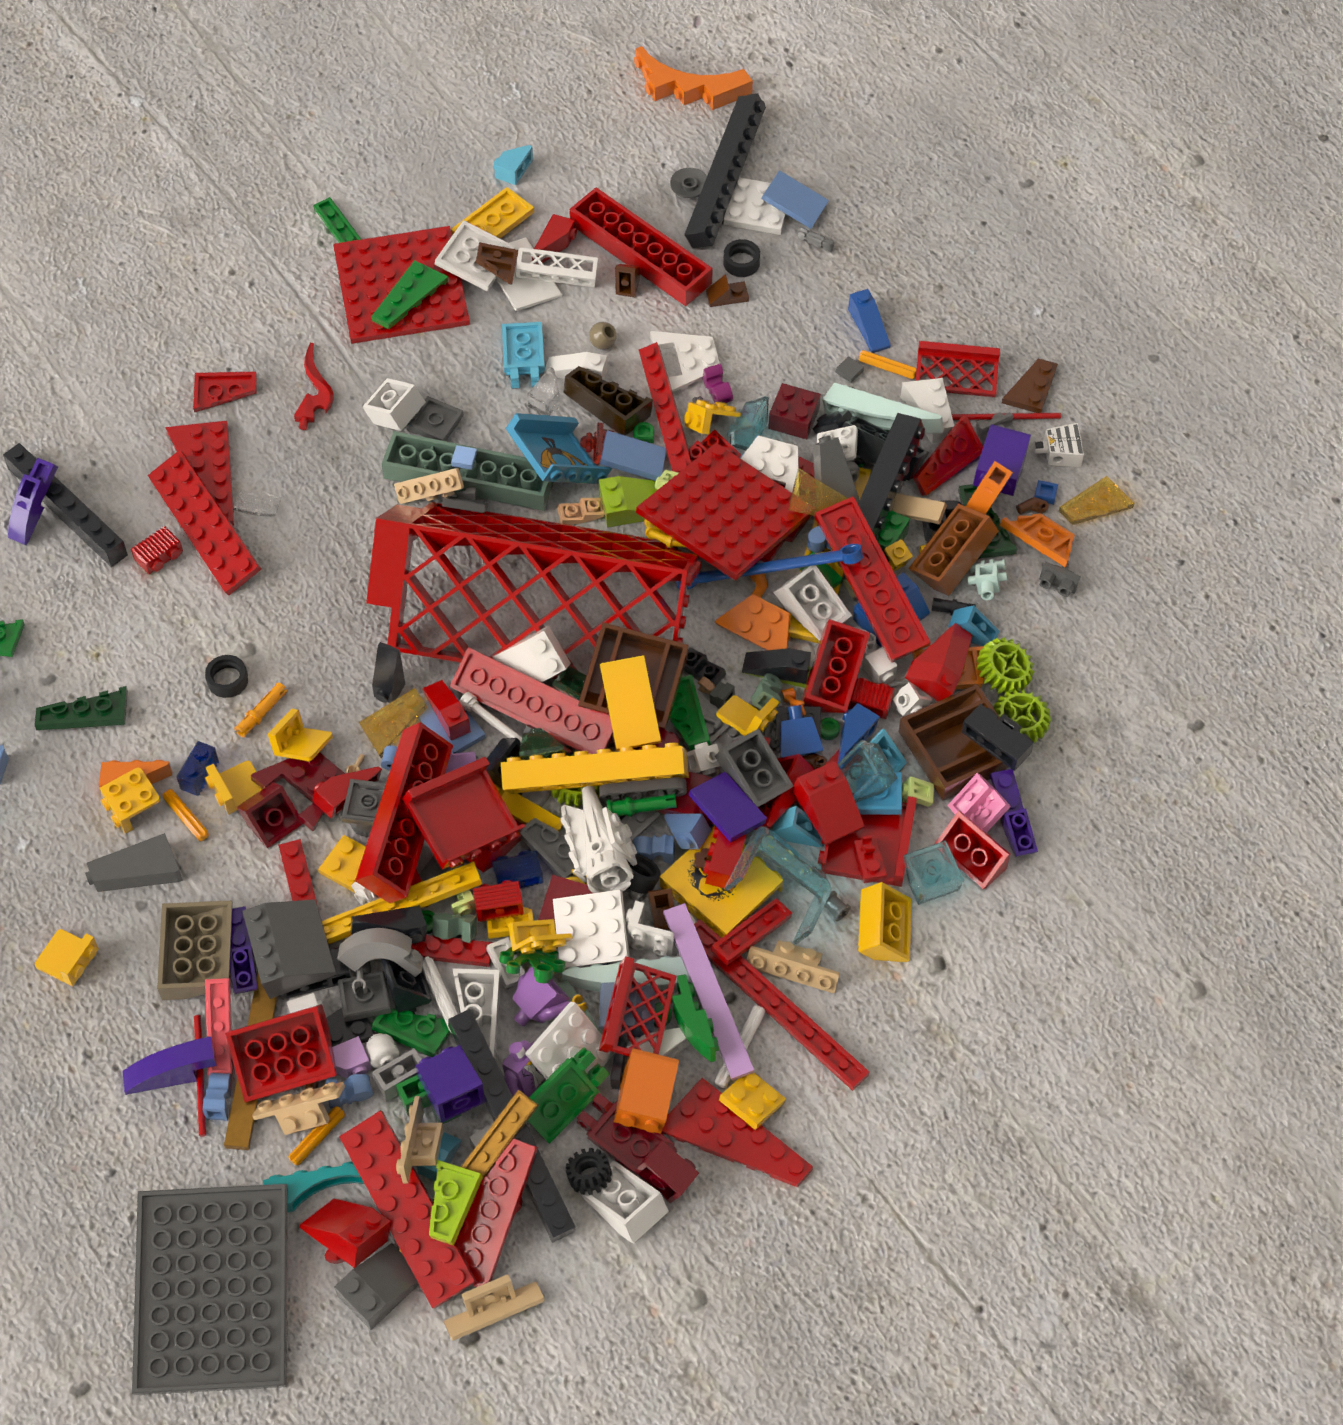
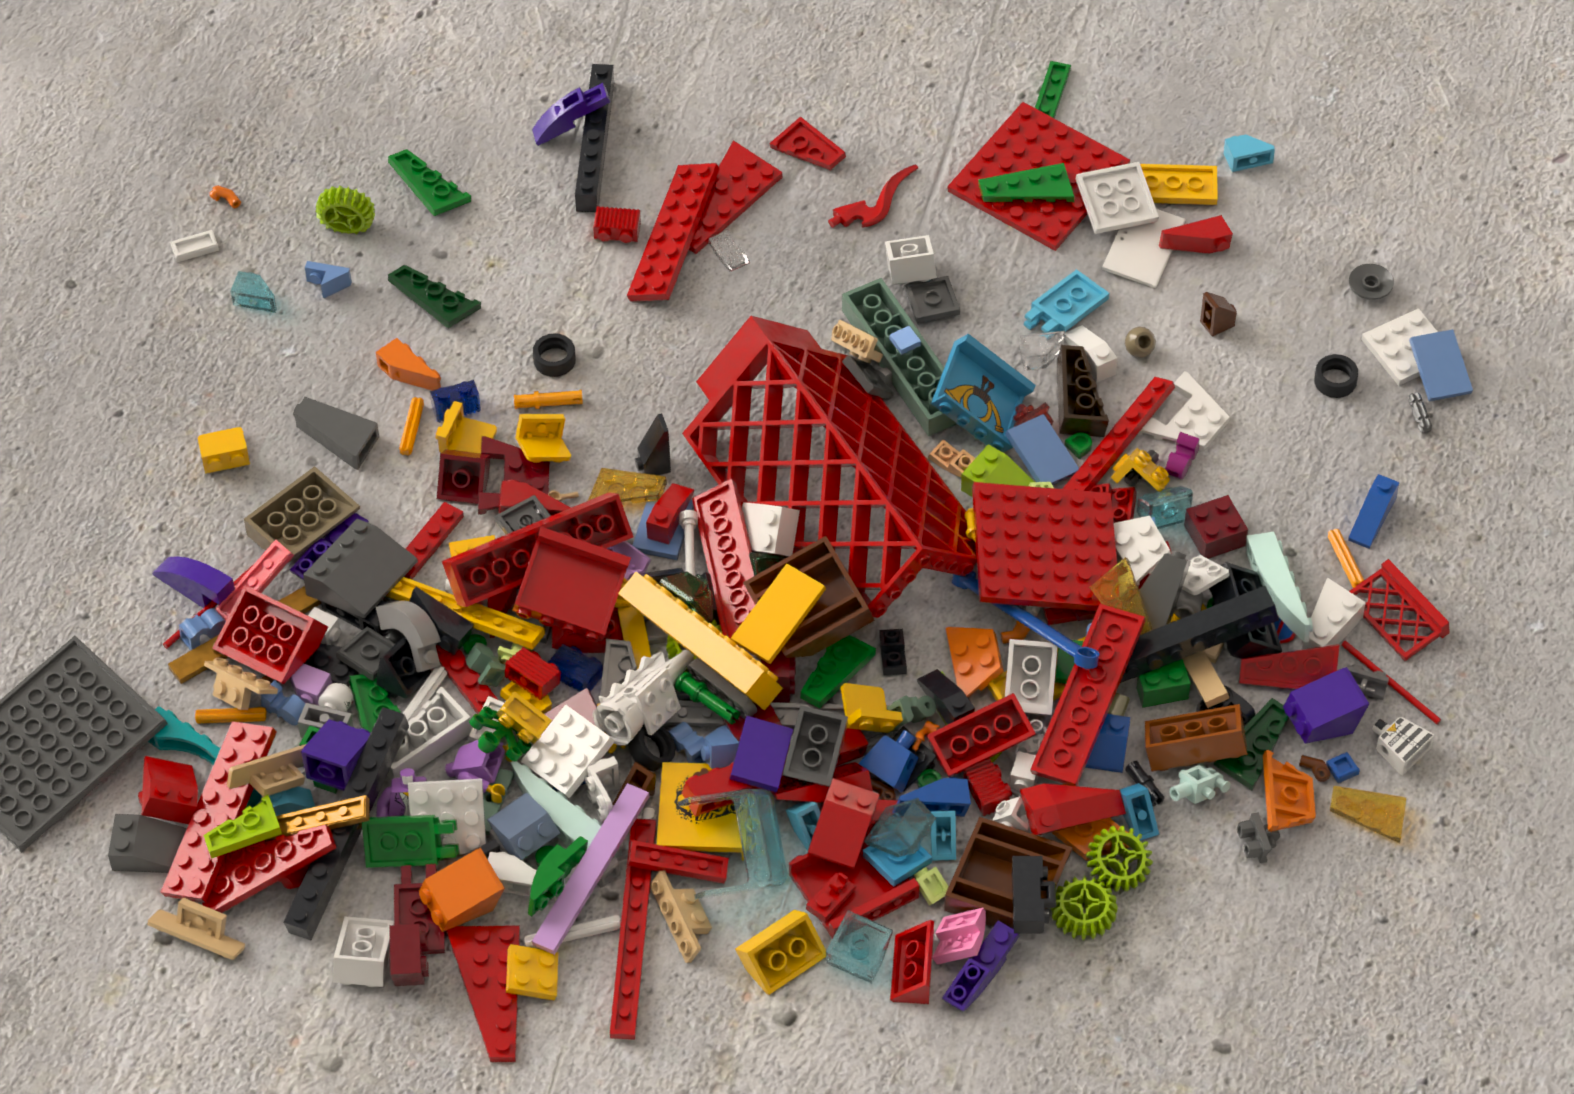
camera: 50 degrees right, 5 degrees down
yellow bracket [100,768,160,834] -> none
light grey hand [352,967,367,994] -> none
reddish brown wing [475,242,518,285] -> none
white fence [516,247,598,288] -> none
black tyre [565,1148,612,1195] -> none
red brick [569,187,713,306] -> none
red fence [599,956,677,1057] -> none
orange arch [634,46,753,110] -> none
black brick [684,93,766,249] -> none
white brick [687,742,720,775] -> none
pearl dark grey piece [698,677,735,709] -> none
reddish brown slope [706,275,749,307] -> none
black plate [812,410,853,435] -> none
dark grey bush [820,891,851,921] -> none
dark grey tile [835,356,864,383] -> none
yellow bracket [884,540,913,572] -> none
orange slope [965,461,1013,515] -> none
reddish brown wing [1002,358,1058,413] -> none

